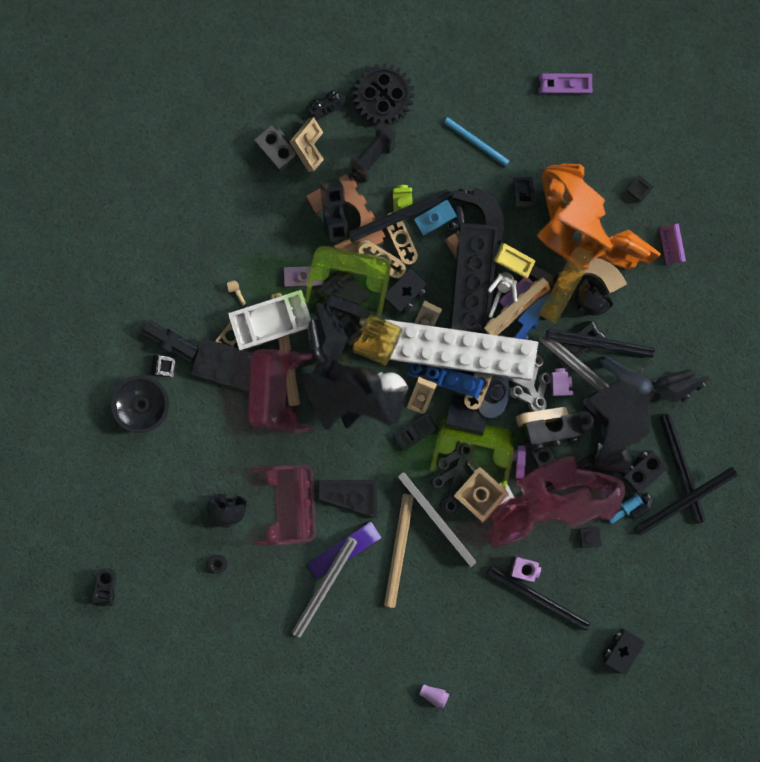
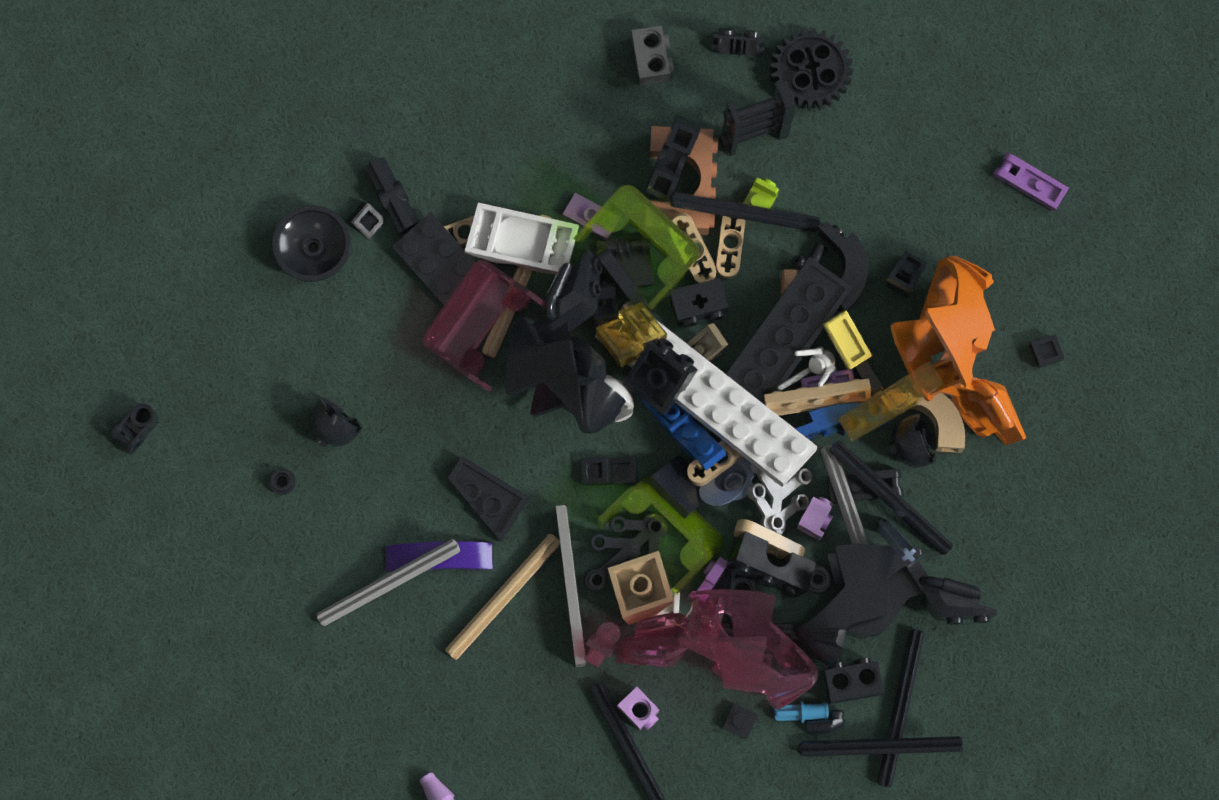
camera: 30 degrees right, 10 degrees down
tan hand [227,281,246,306] -> none
clear pink windscreen [251,465,316,545] -> none
tan plate [290,117,323,172] -> none
tan slope [407,377,437,414] -> none
dark azure plate [414,200,457,236] -> none
dark azure bar [443,117,509,167] -> none
medium lavender plate [659,224,686,266] -> none
none -> clear pink hips [584,622,620,667]
none -> black plate [623,338,698,415]

